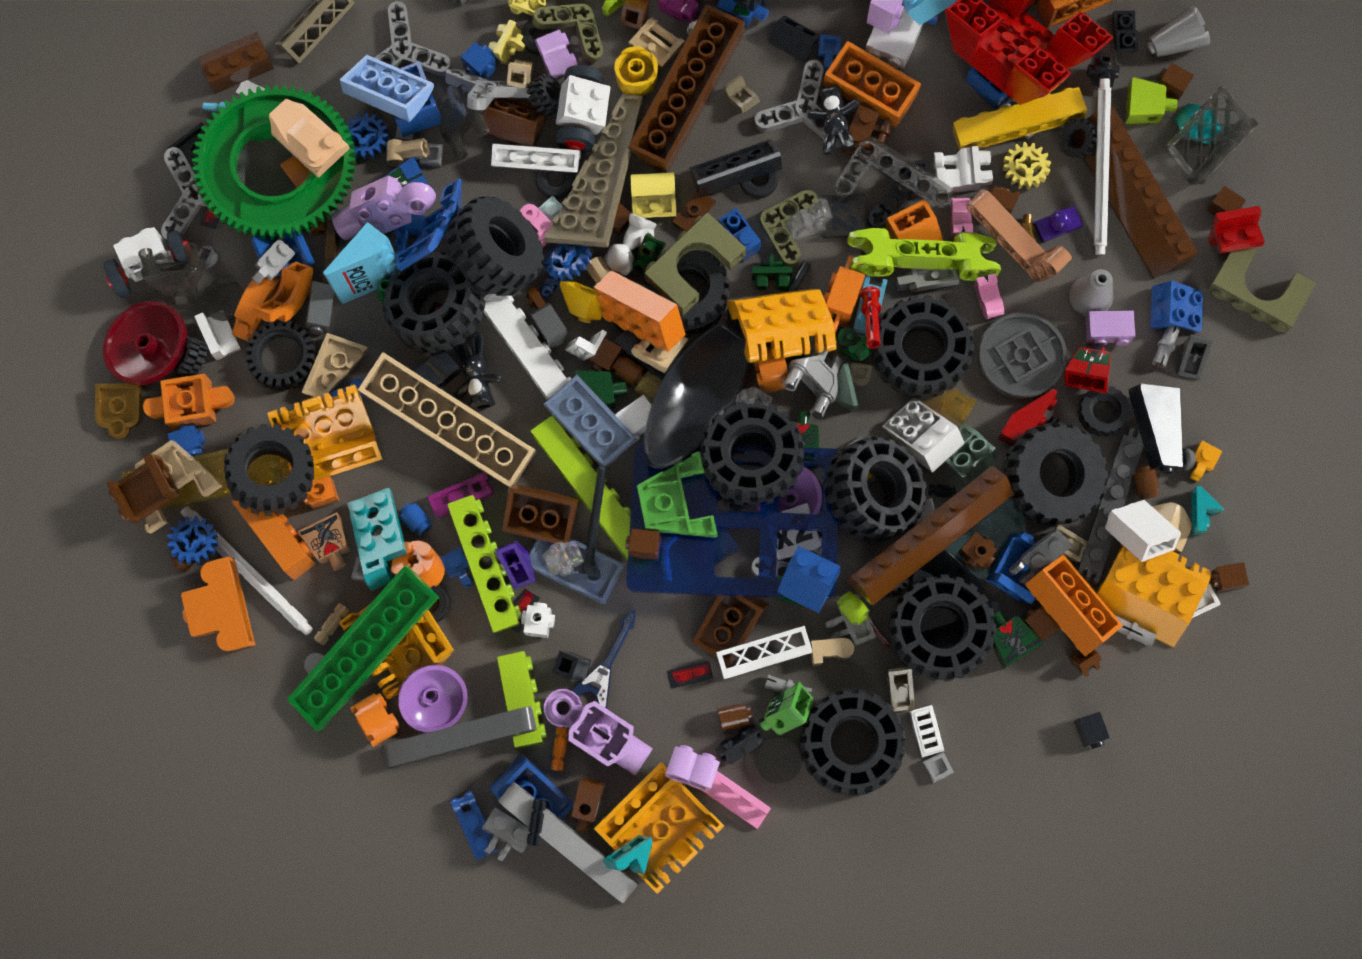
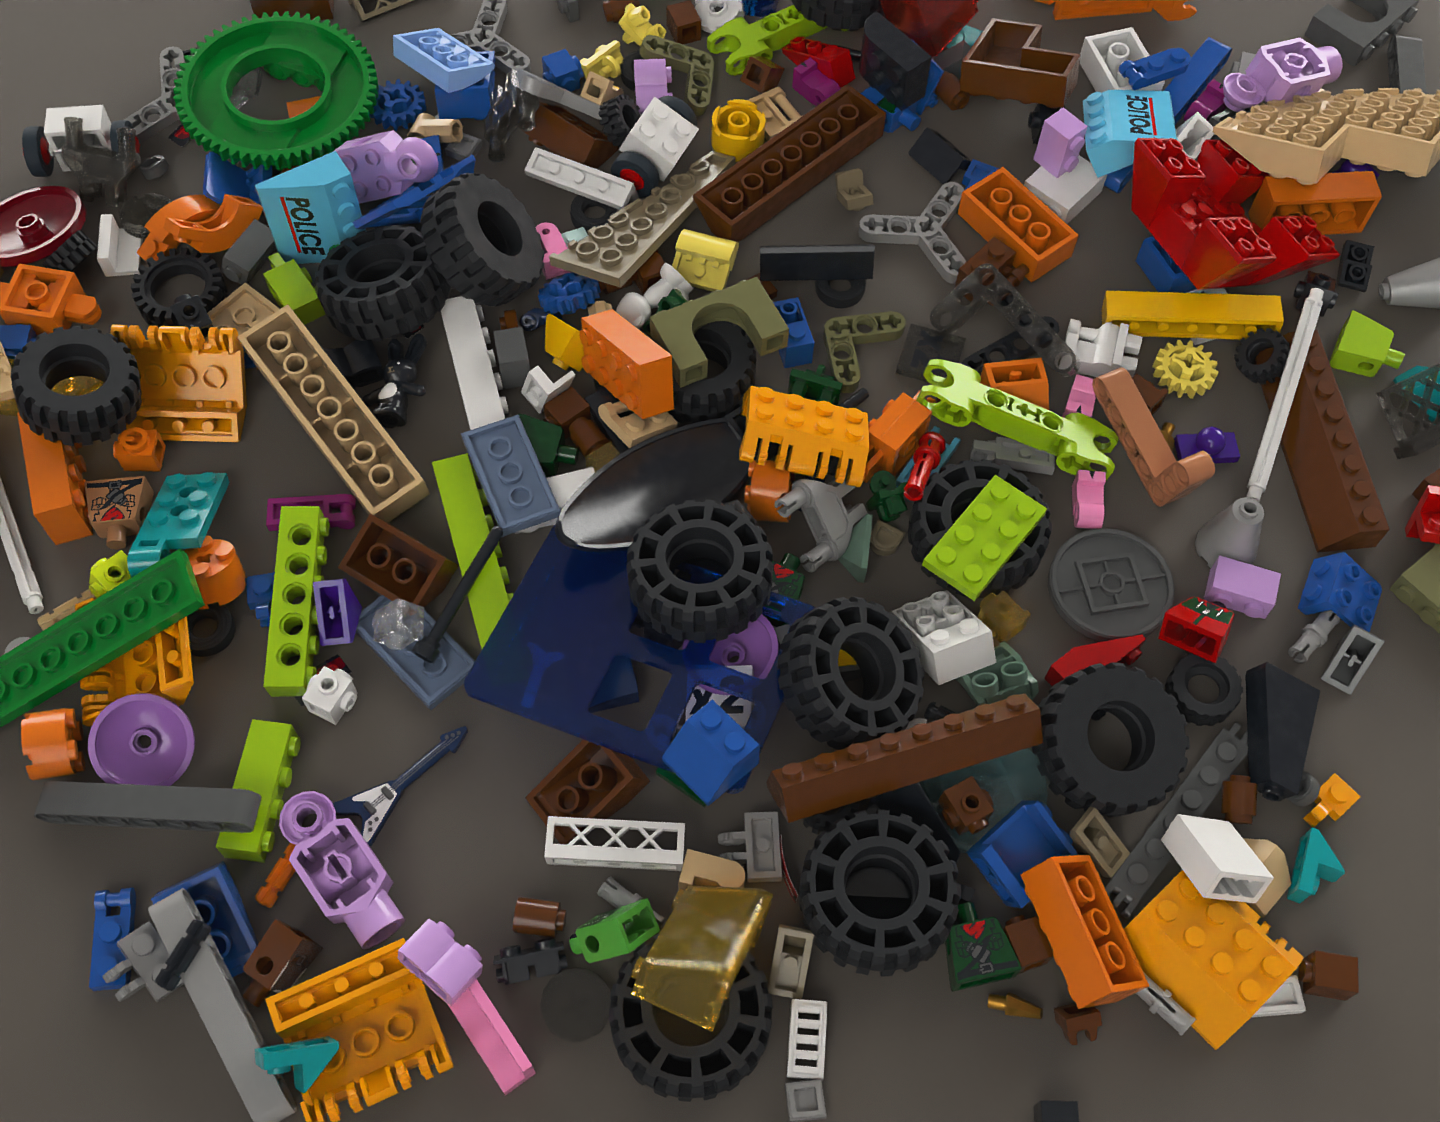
camera: 15 degrees right, 15 degrees down
light grey hinge [252,238,295,284] -> none
light nougat slope [269,99,350,178] -> none
blue brick [399,503,433,537] -> none
black brick [552,651,591,681] -> none
reddish brown brick [626,529,661,560] -> none
bright green wing [637,451,718,538] -> none
sticker [667,661,713,688] -> none
clear brick [787,198,833,240] -> none
black animal [807,86,860,155] -> none
lime brick [836,591,870,626] -> none
dark grey hinge [1009,528,1072,585] -> none
reddish brown brick [1157,62,1194,101] -> none
none -> neon yellow brick [89,550,132,598]
none -> black brick [170,294,214,338]
none -> lime hinge [263,252,326,325]
none -> clear yellow windscreen [631,885,774,1032]
none -> lime plate [922,475,1047,601]
none -> pearl gold bar [988,992,1043,1019]

